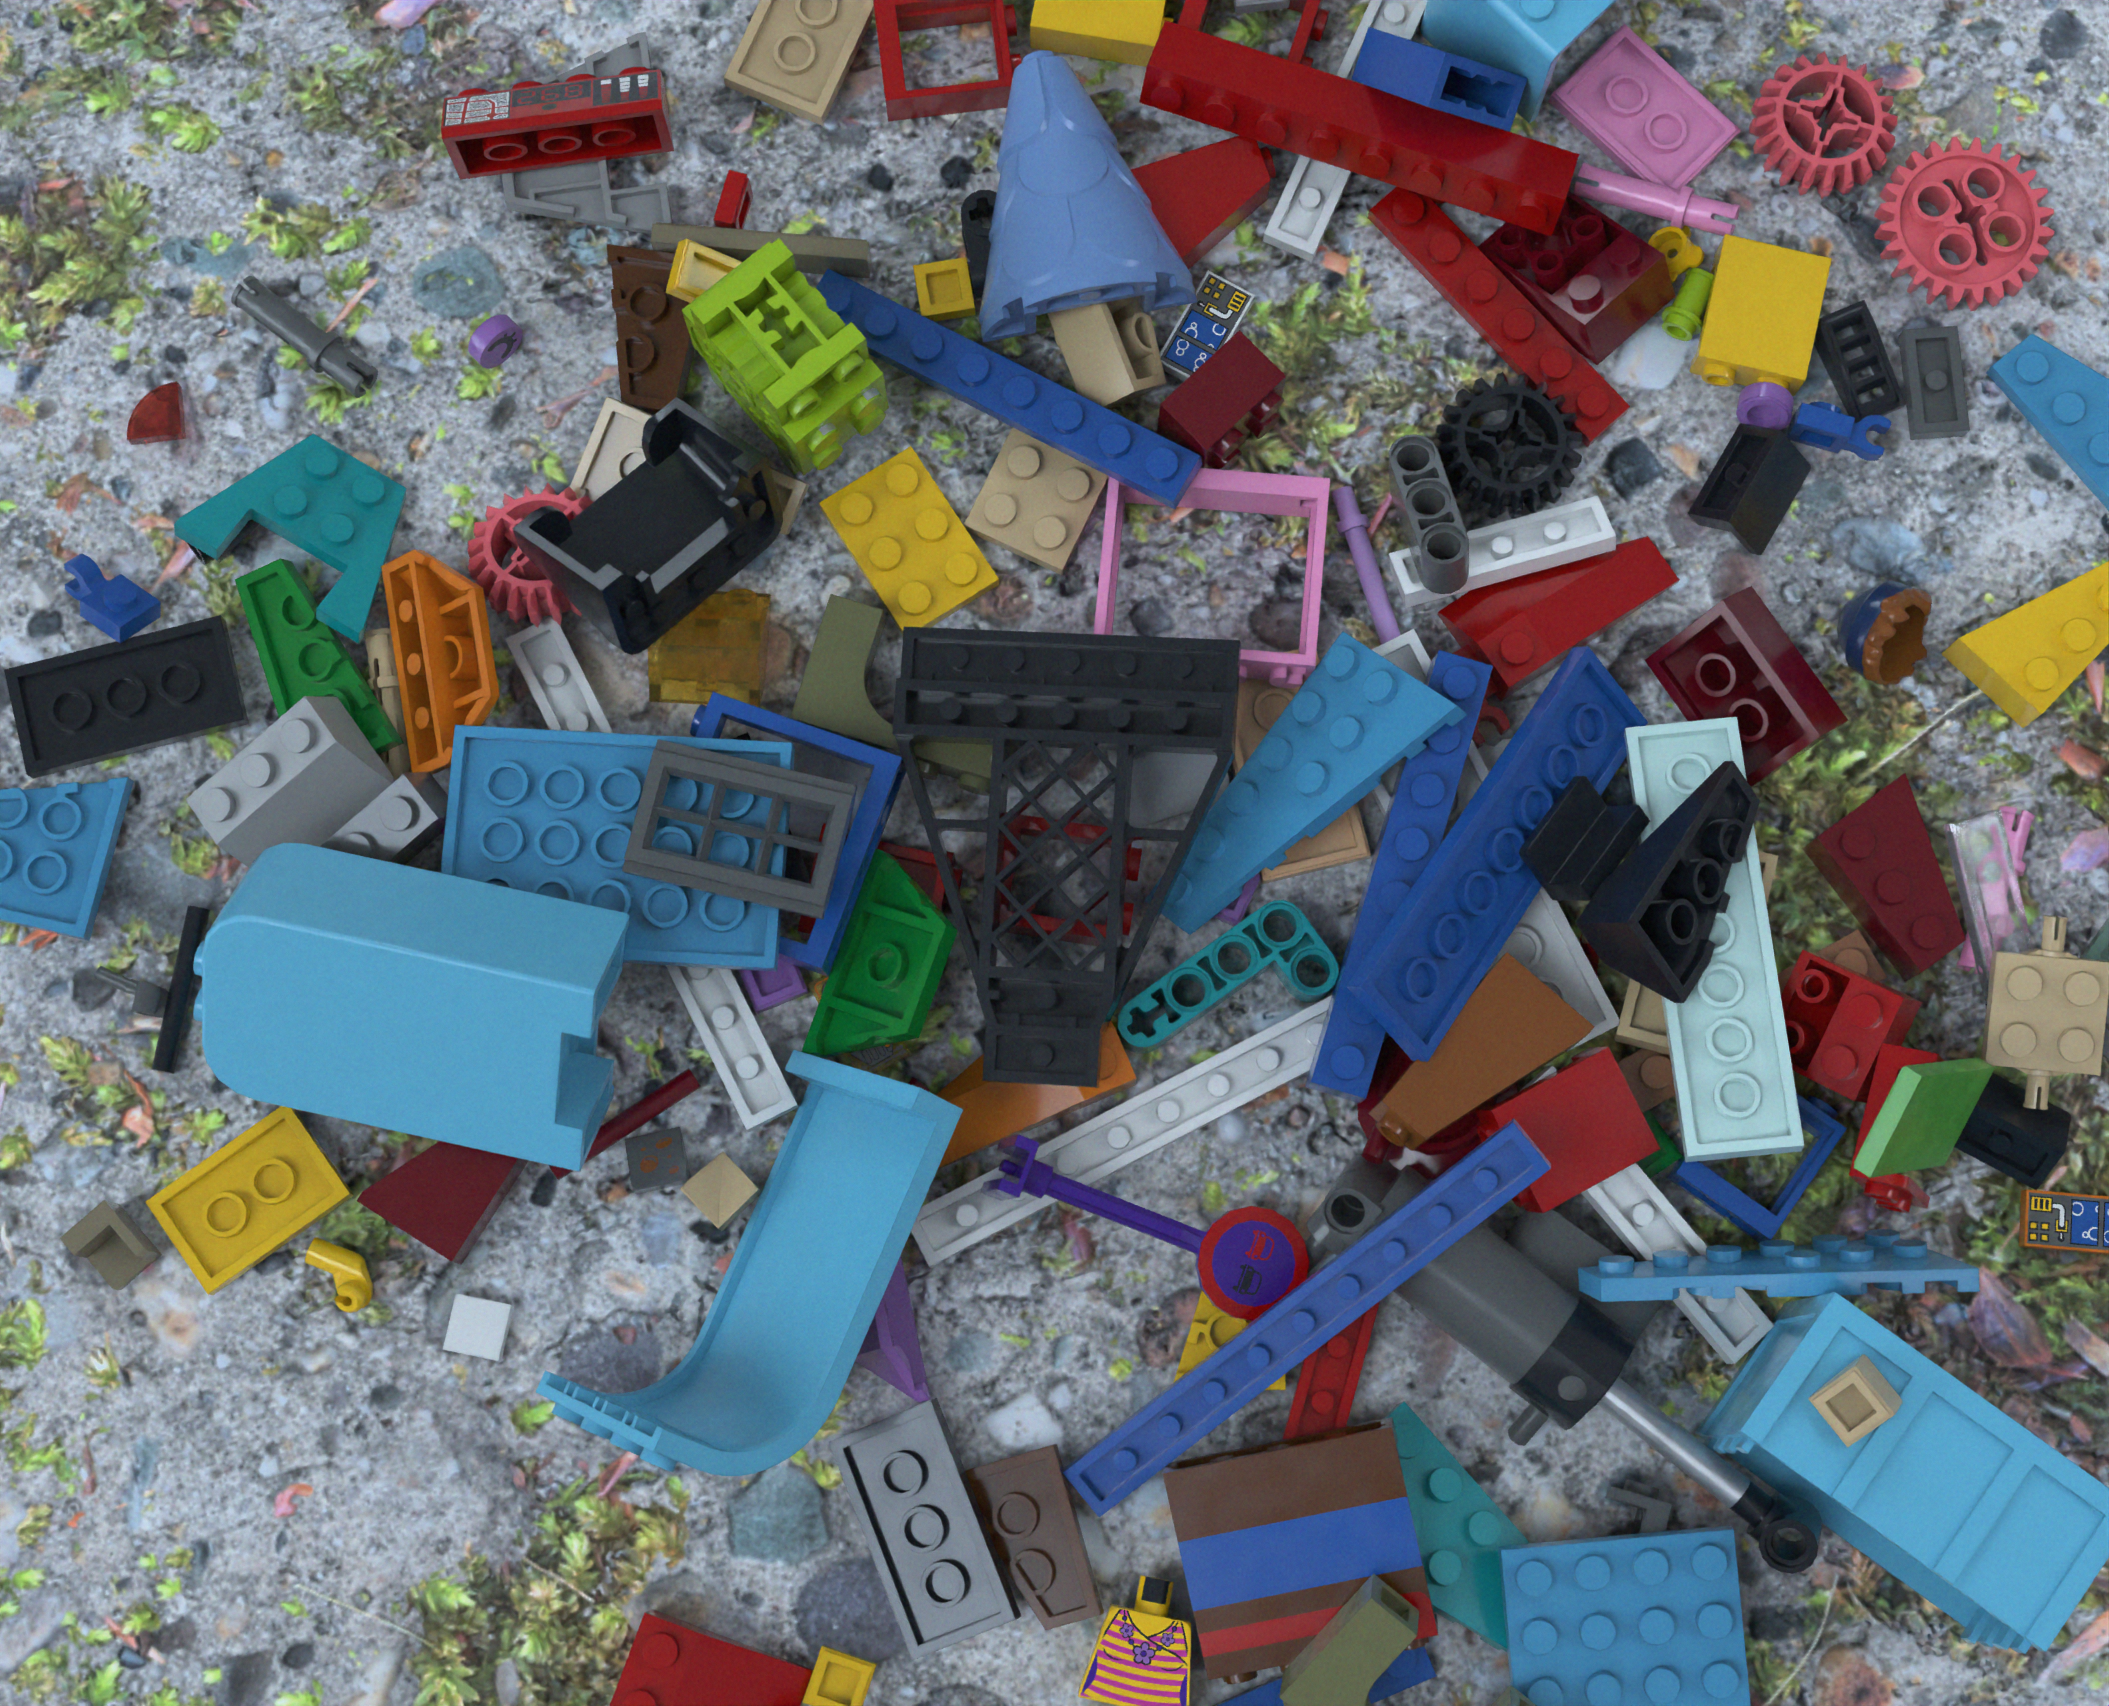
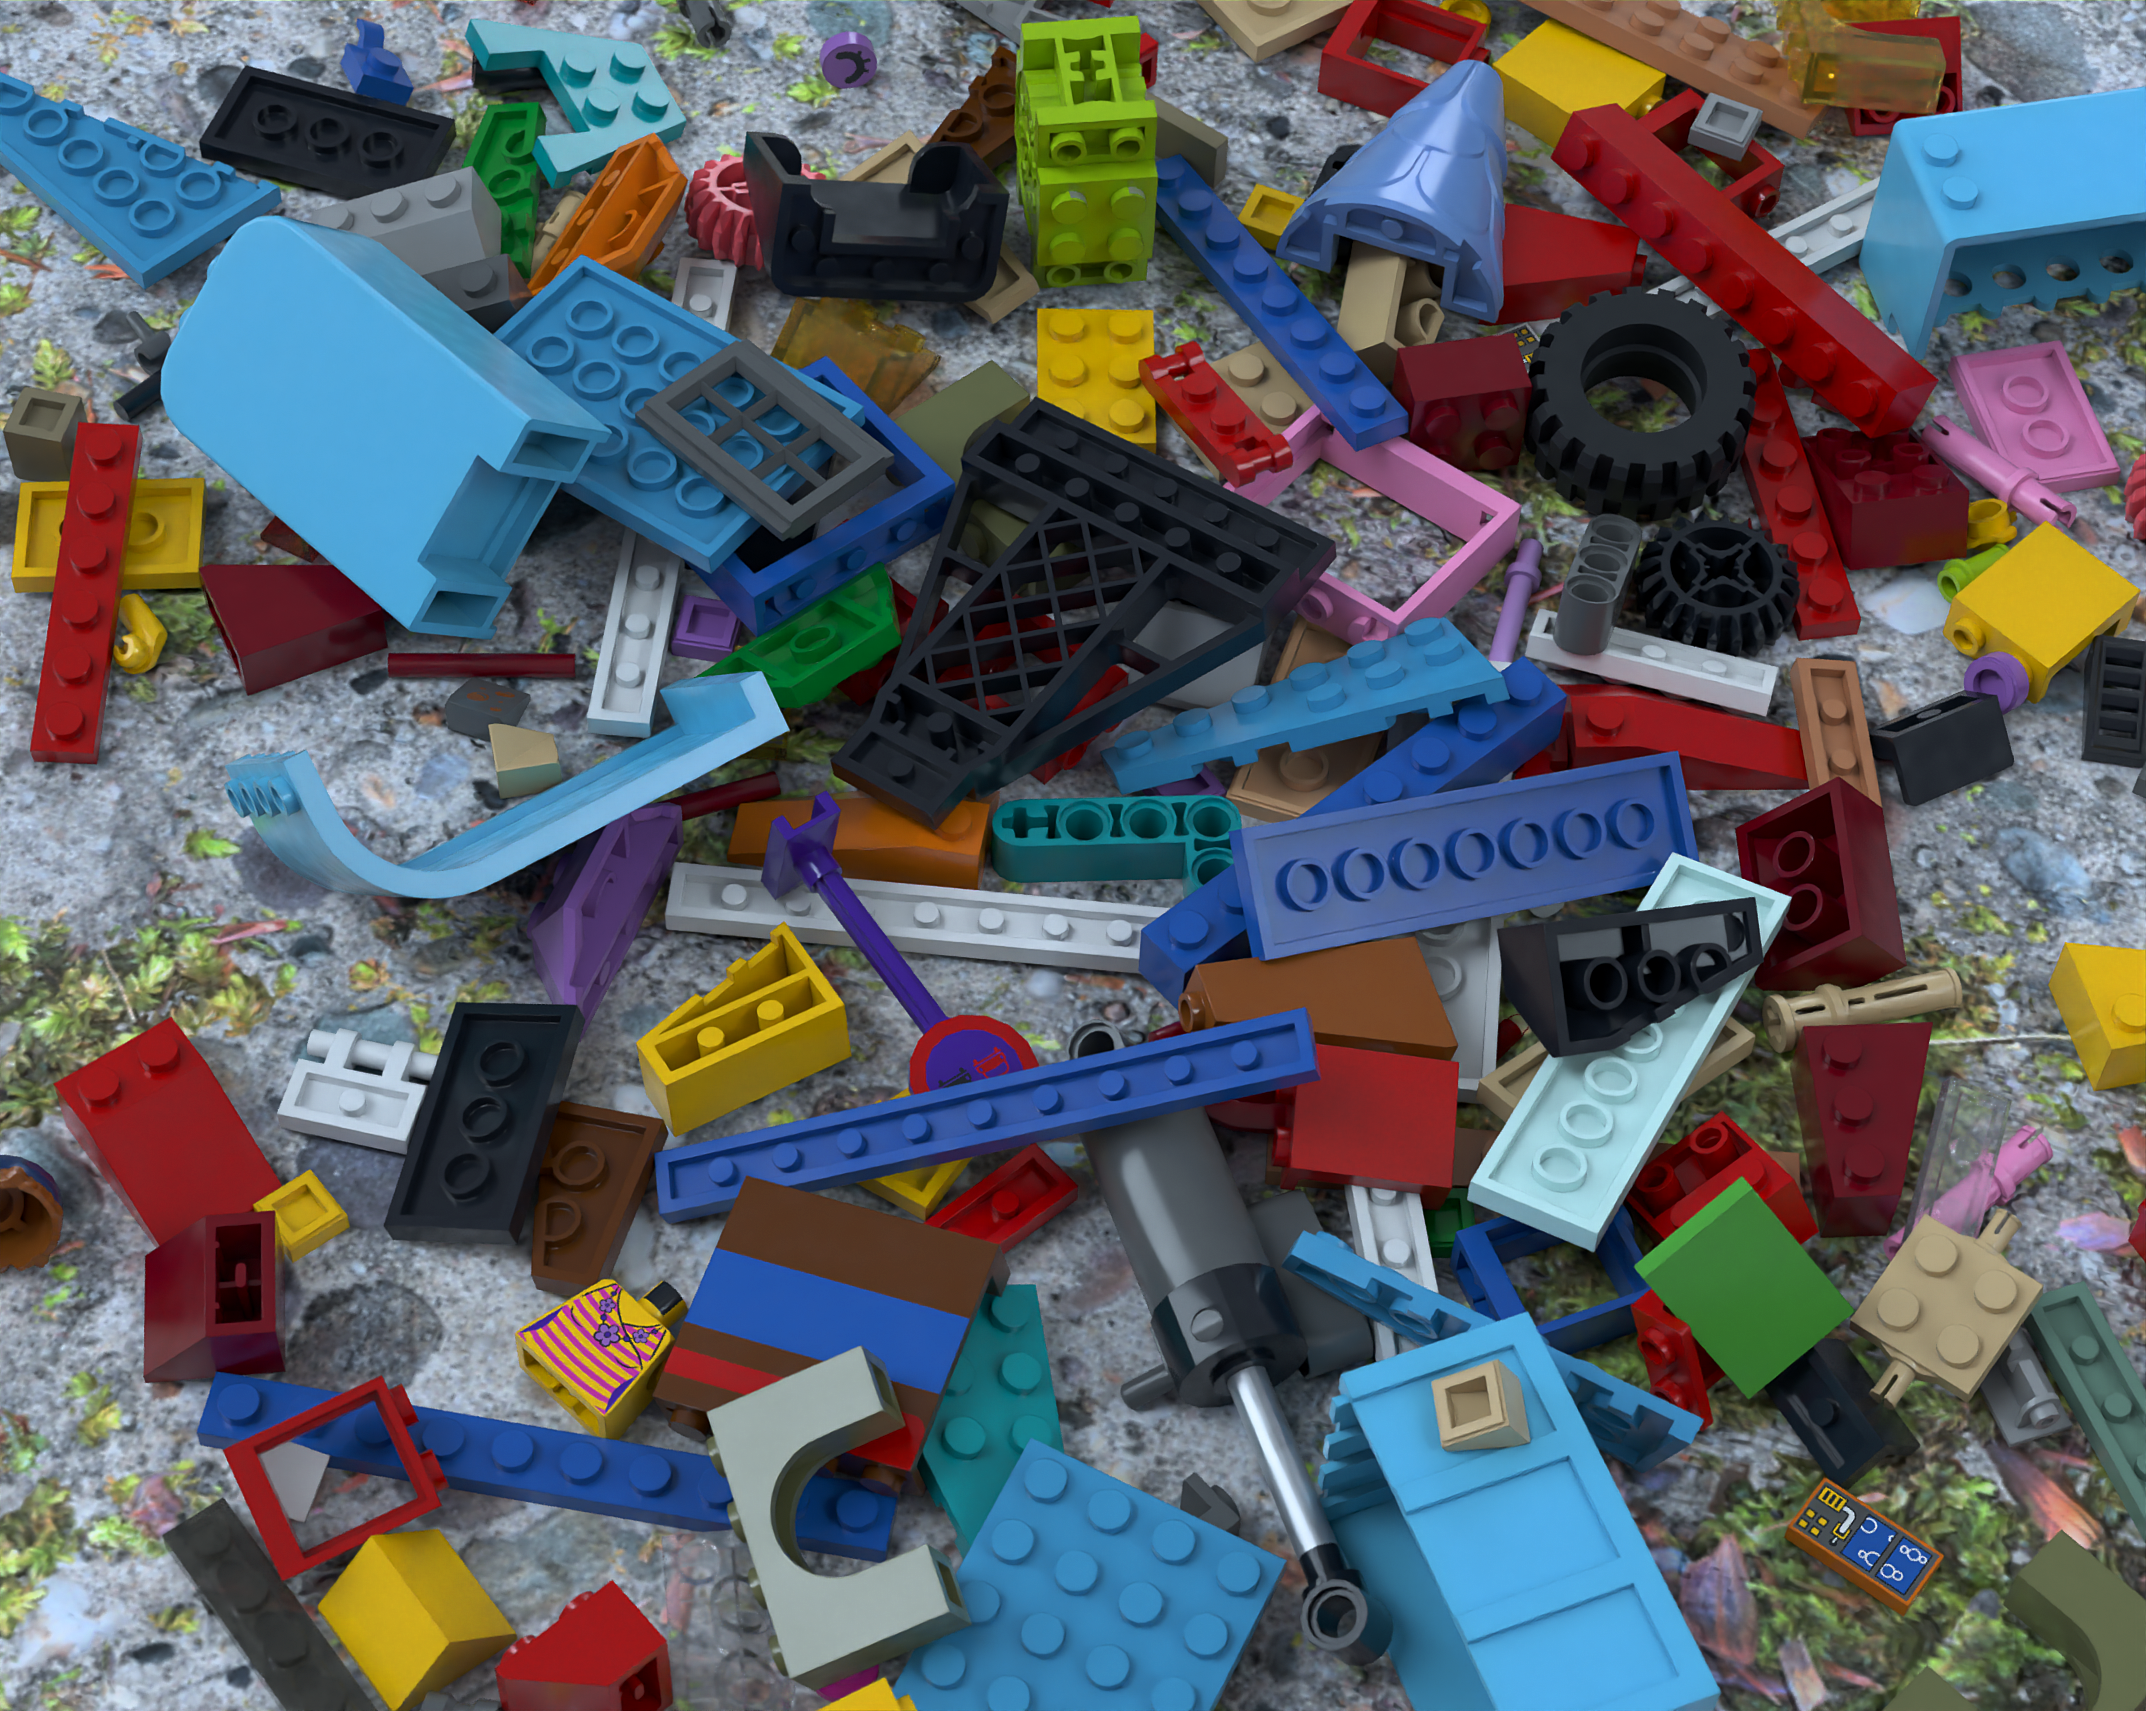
camera: 30 degrees right, 25 degrees down
white tile [443,1293,514,1362] -> none
blue brick [1351,27,1528,132] -> none
black panel [1519,776,1650,901] -> none
blue plate [1786,402,1891,461] -> none
dark orange hair [1837,581,1932,686] -> none
none -> dark tan panel [3,386,88,482]
none -> red plate [30,422,143,764]
none -> white plate [277,1028,438,1155]
none -> yellow wedge [636,921,852,1137]
none -> red plate [1138,341,1293,488]
none -> black tyre [1523,287,1757,522]
none -> tan pin [1762,967,1963,1053]
none -> nougat plate [1789,657,1883,808]

